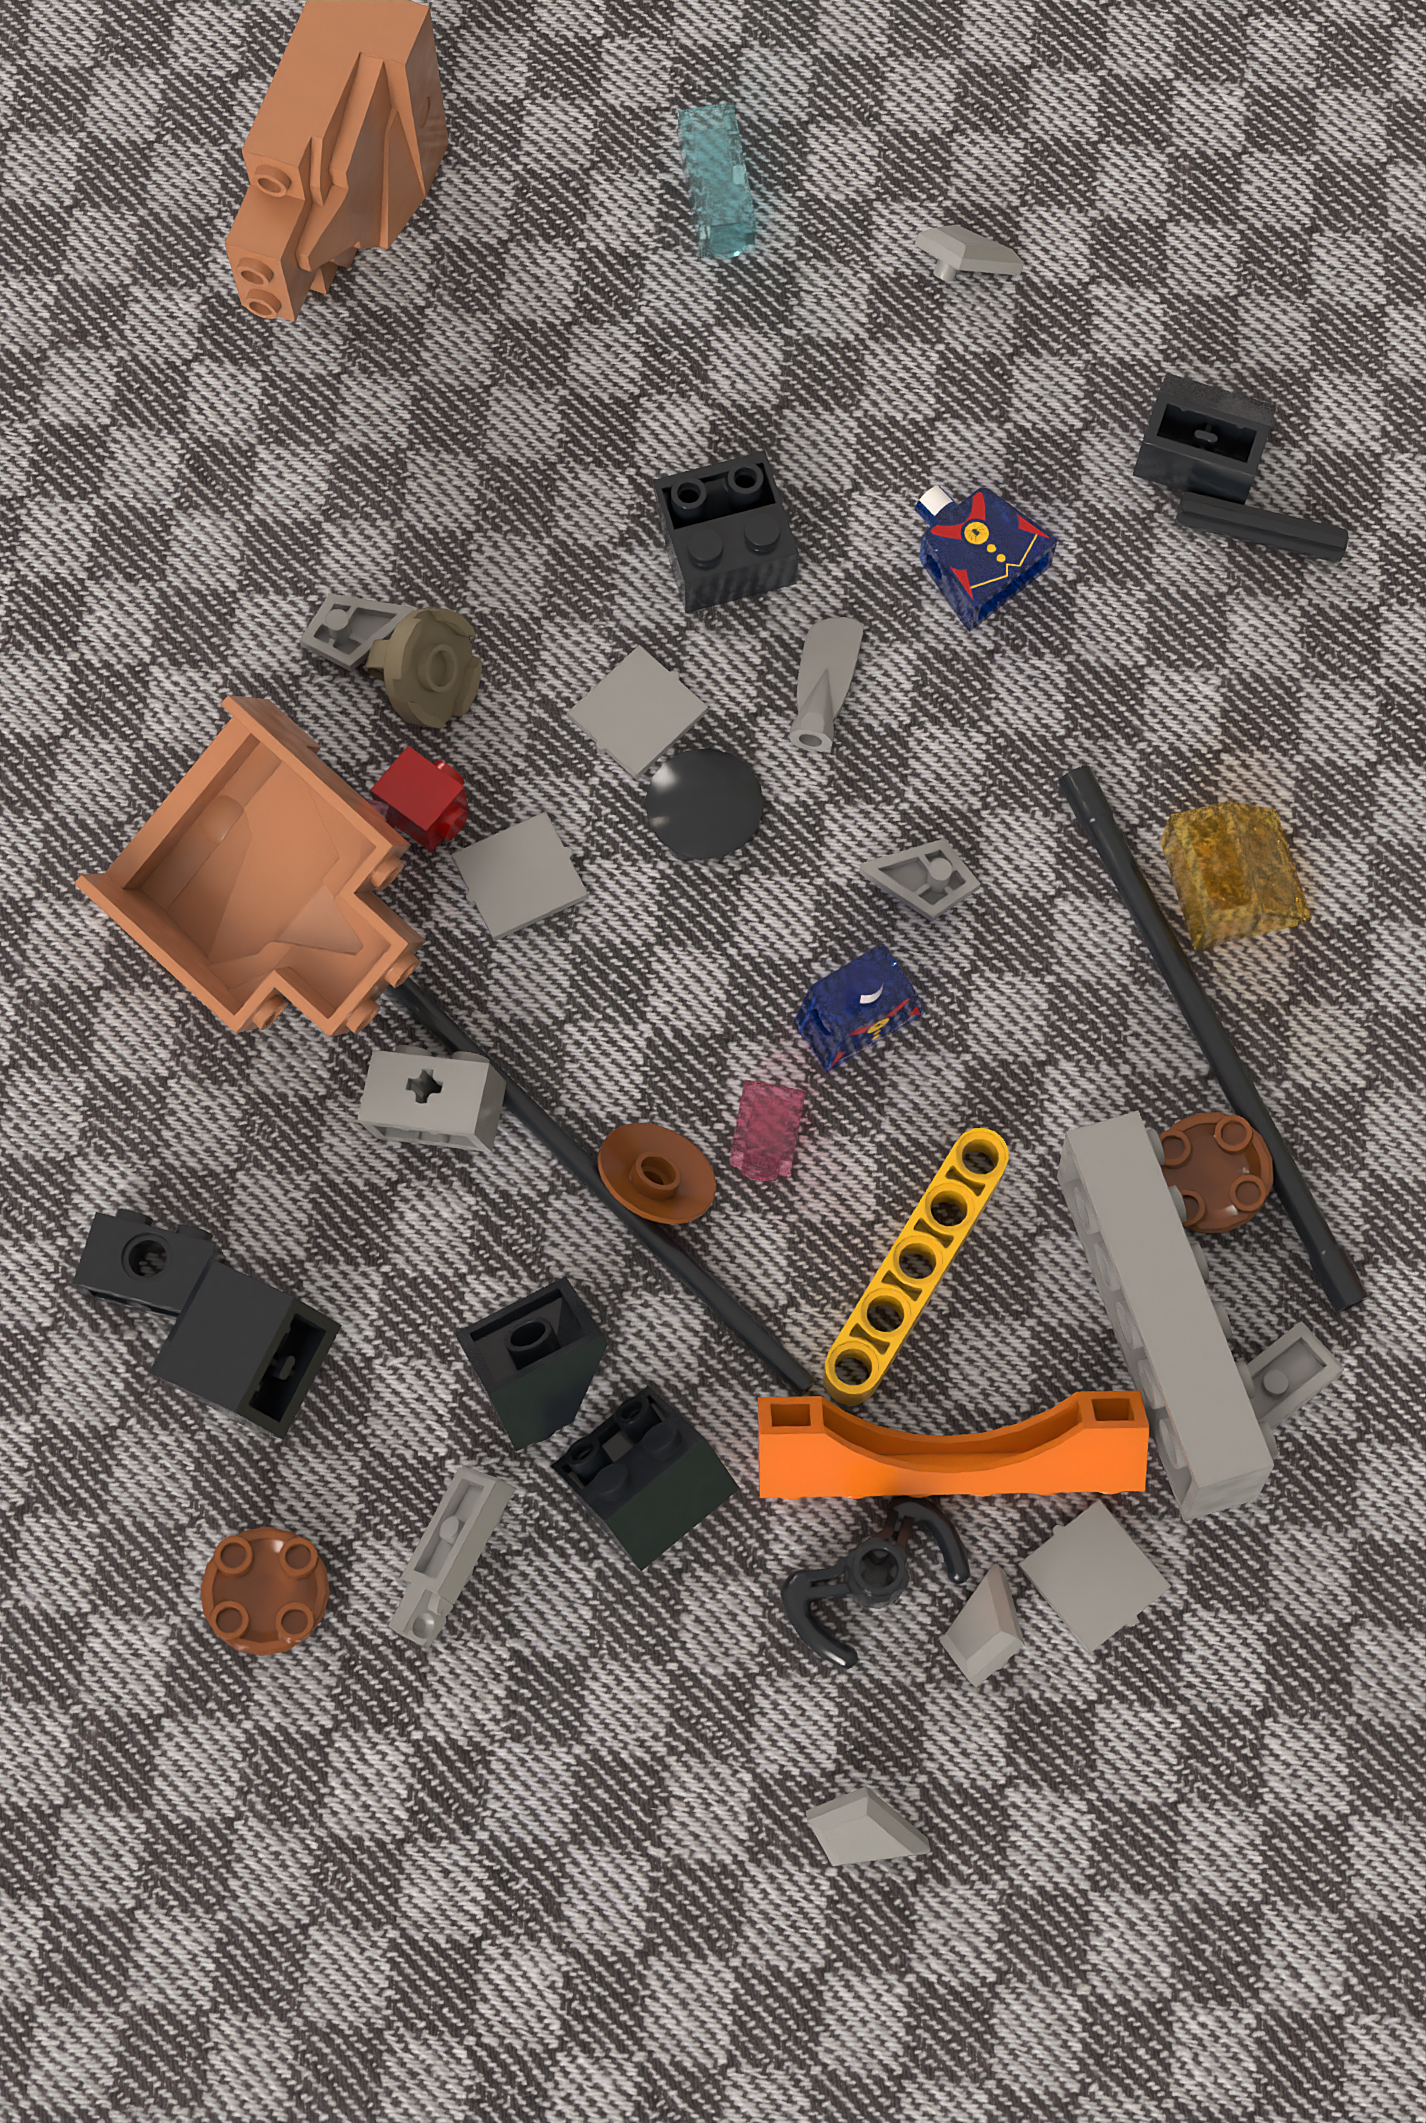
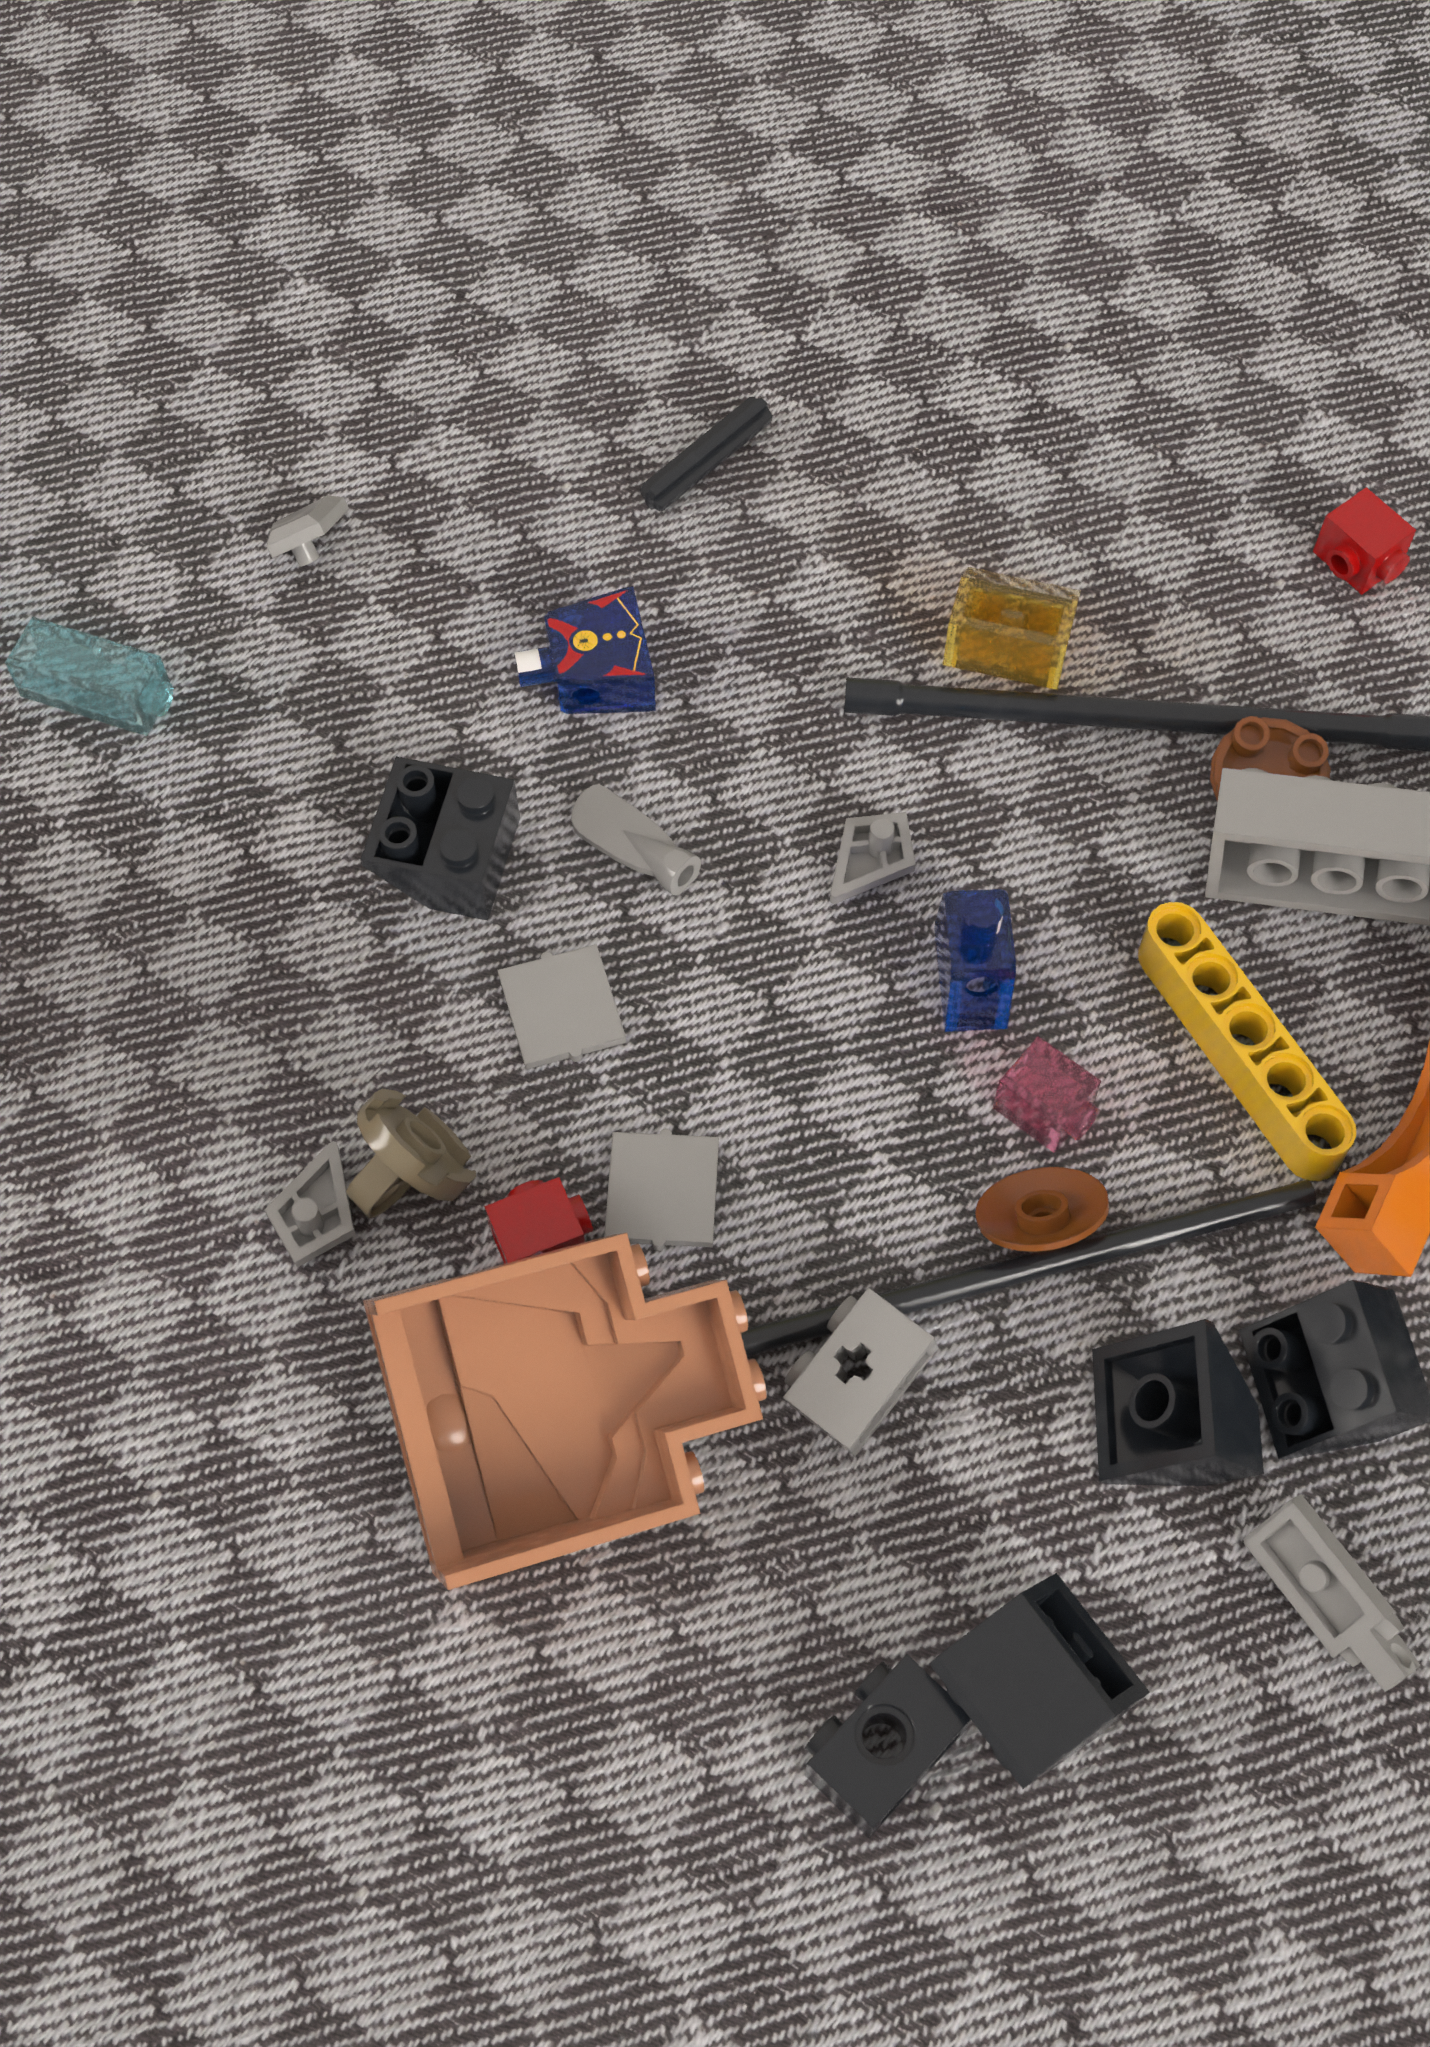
camera: 60 degrees left, 10 degrees down
dark orange dish [200,1527,330,1656] -> none
black dish [645,748,764,862] -> none
black slope [1133,373,1276,505] -> none

